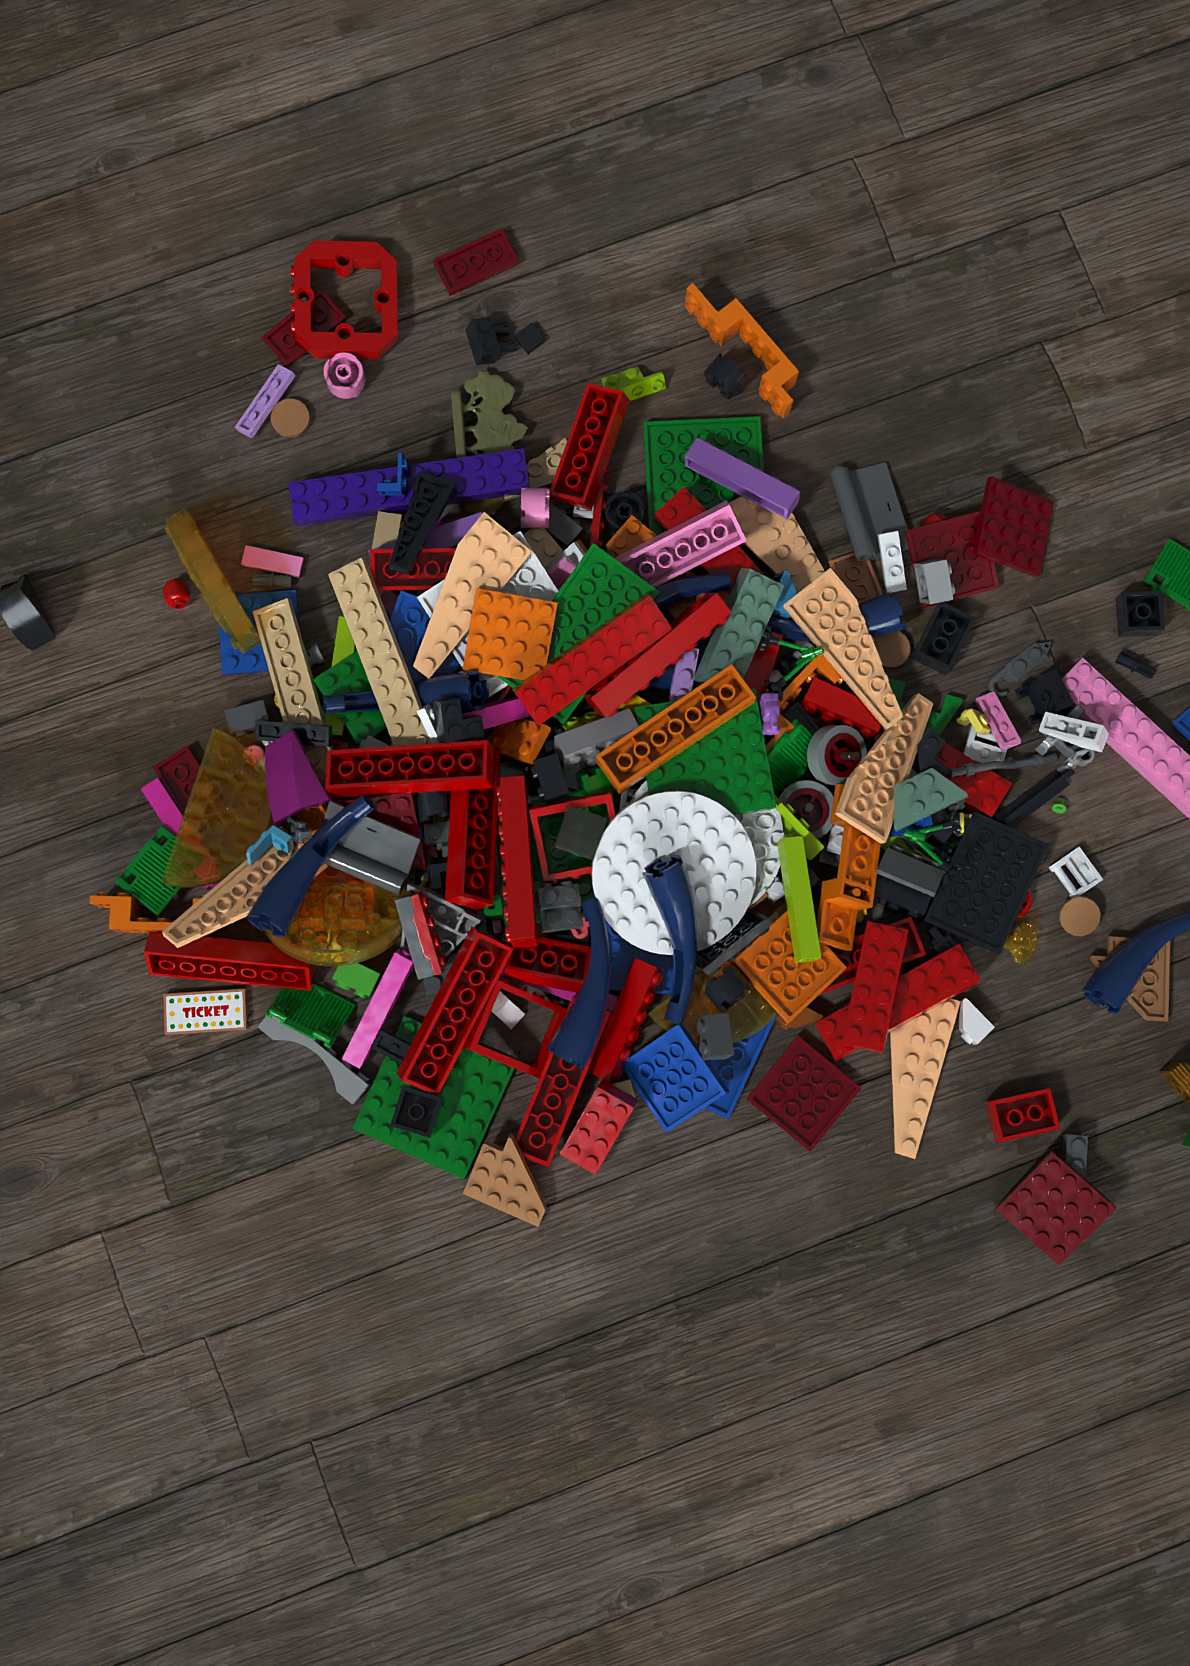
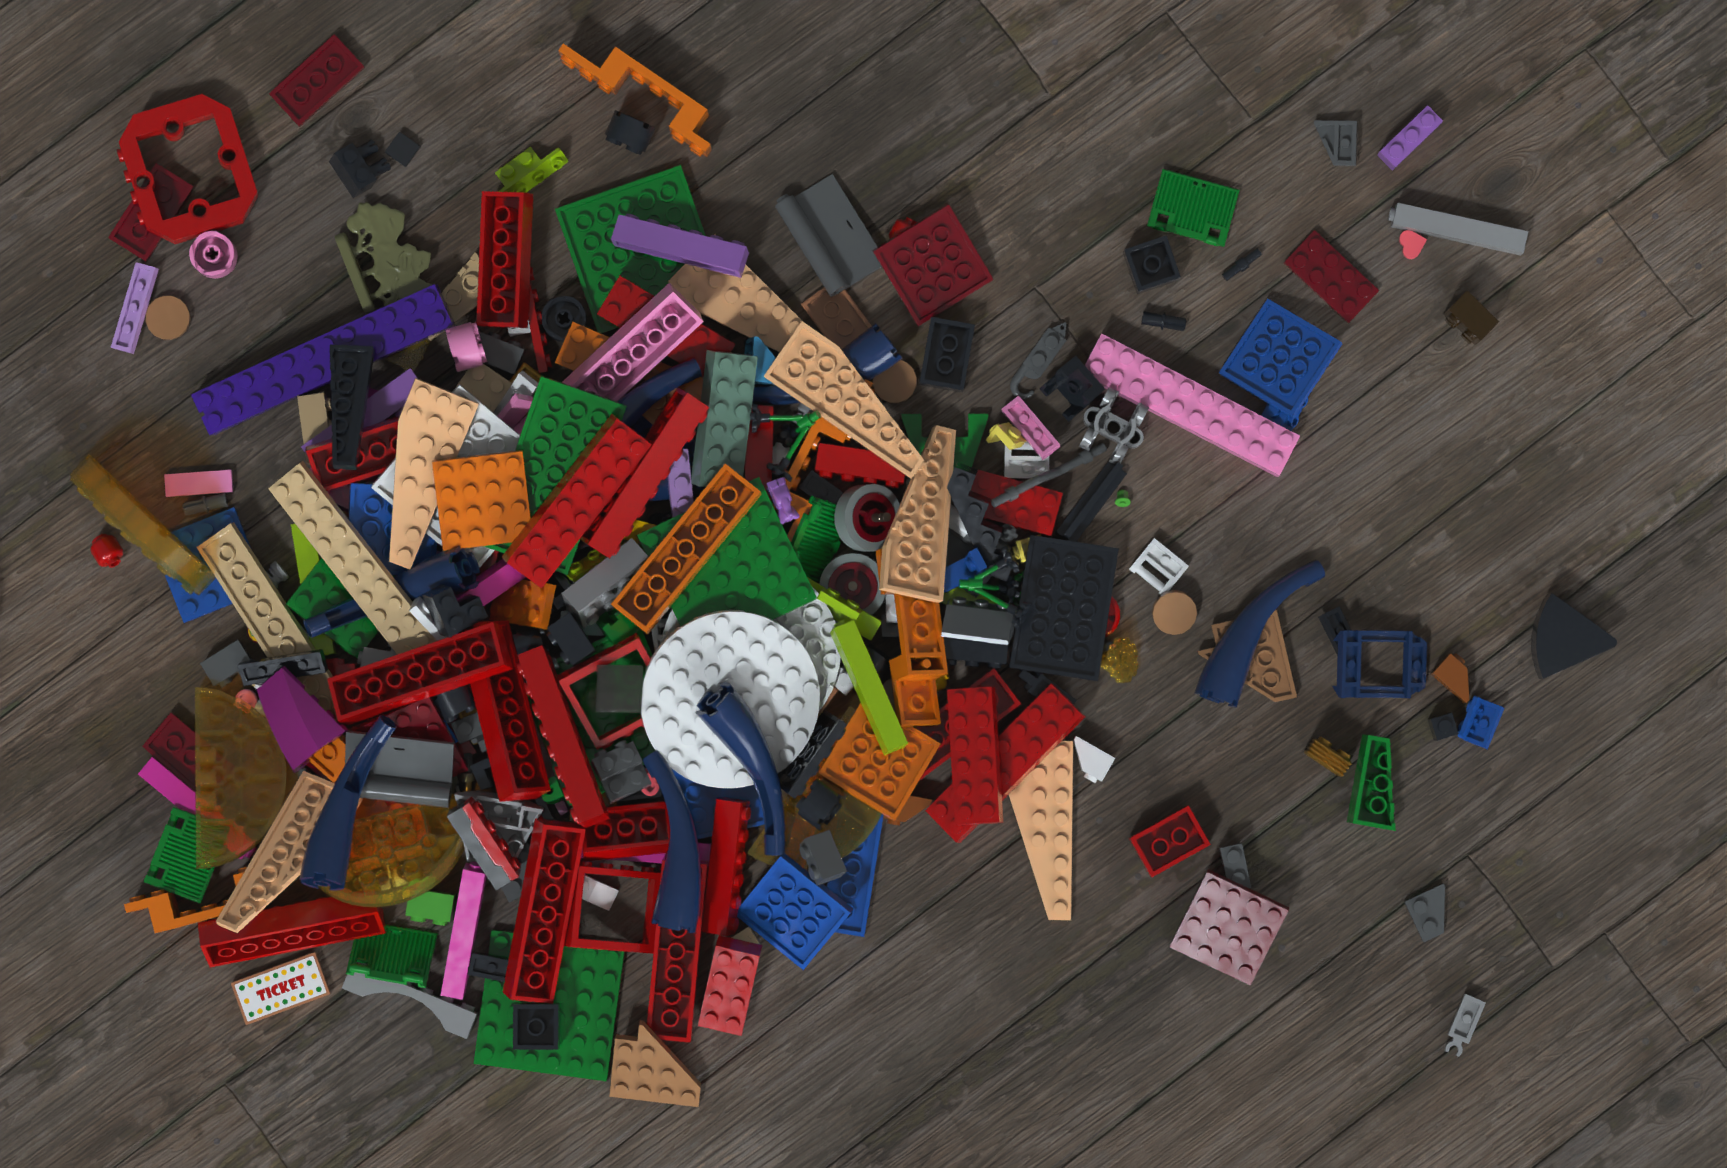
camera: 15 degrees left, 5 degrees up
medium azure bracket [246,825,294,865] -> none
dark grey hinge [287,814,312,843] -> none
blue bracket [377,452,408,496] -> none
dark red plate [746,1036,861,1152] -> none
white plate [877,530,907,593] -> none
sand green wing [894,768,968,832] -> none
light grey brick [913,559,955,604] -> none
dark red plate [973,476,1054,577] -> none
white slope [1039,712,1109,752] -> none

